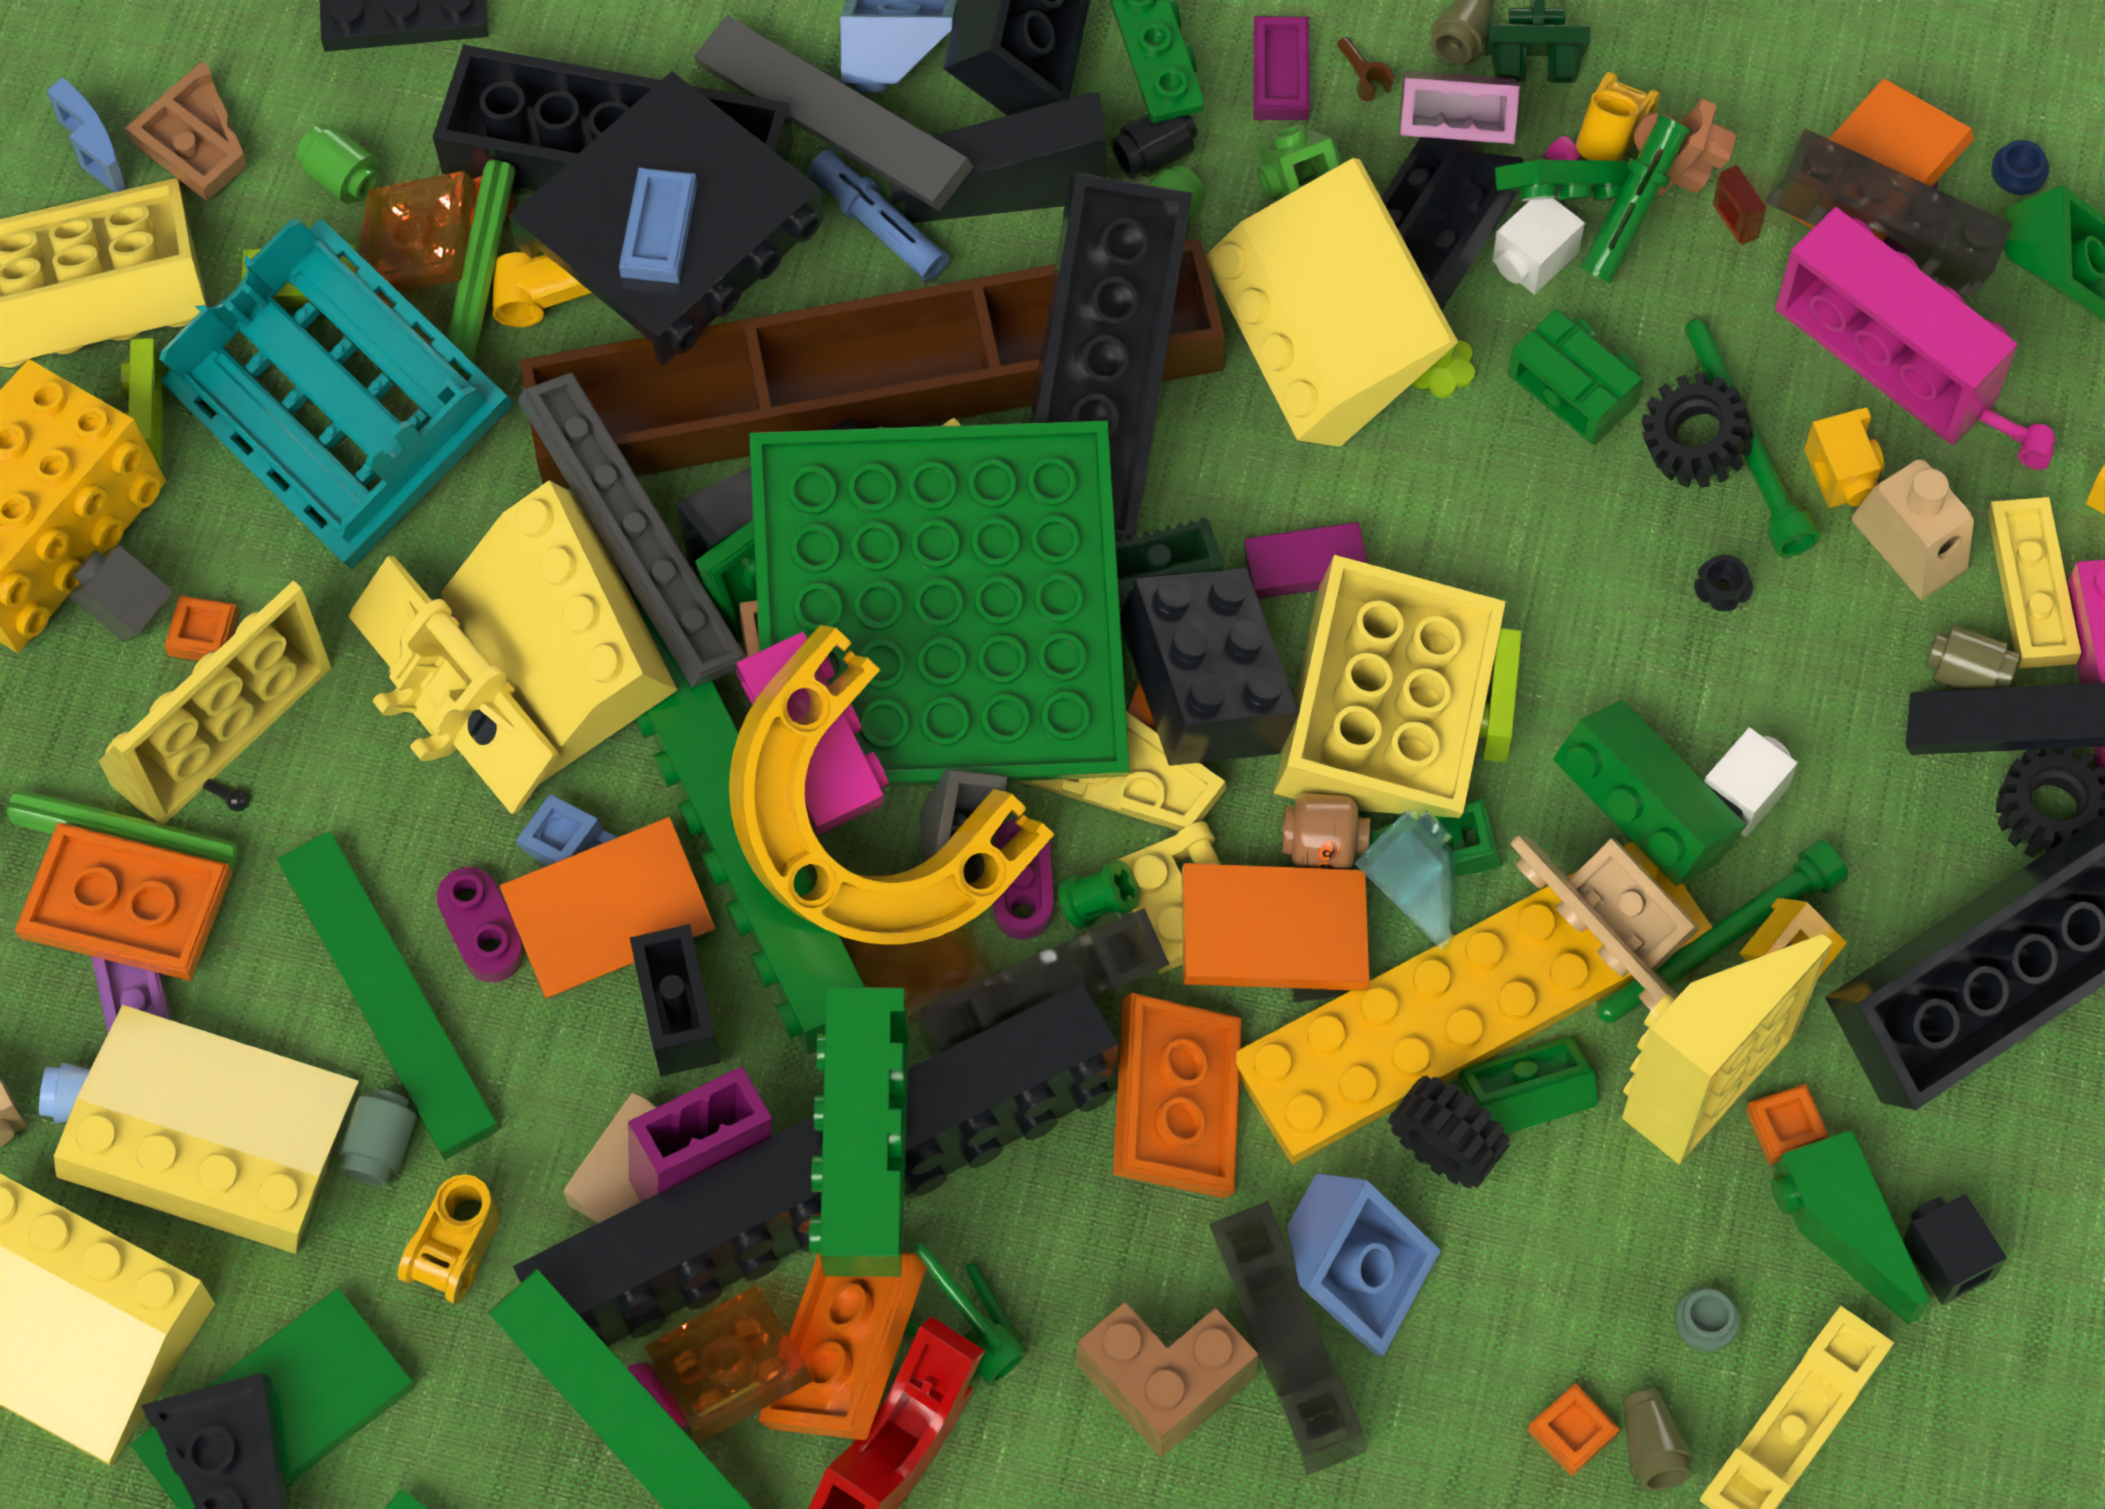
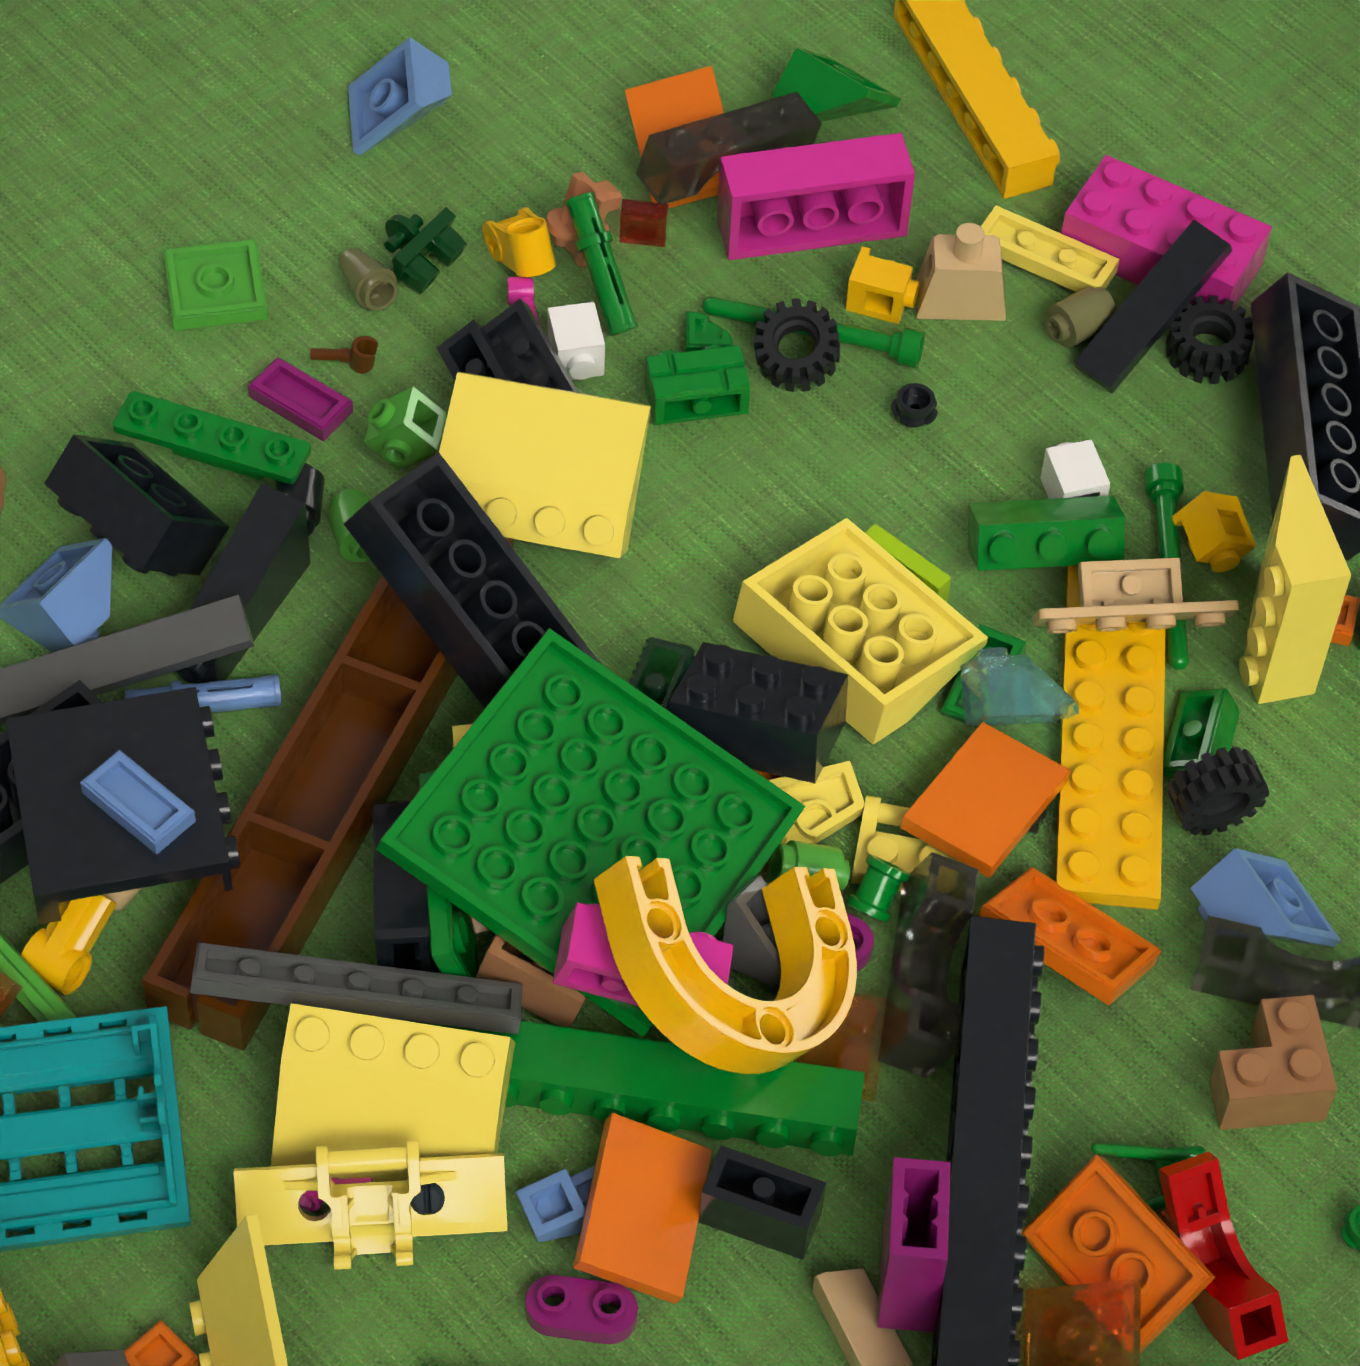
camera: 60 degrees left, 10 degrees down
green wedge [809,987,909,1277] -> none
magenta tile [1243,522,1368,599] -> none
medium nougat head [1282,792,1370,870] -> none
brick [1399,70,1520,144] -> none
green plate [1495,160,1649,201] -> none
dark pink hand [1980,408,2055,470] -> none
dark blue plate [1991,140,2049,195] -> none
none -> green tile [685,311,733,352]
none -> bright green brick [768,840,850,891]

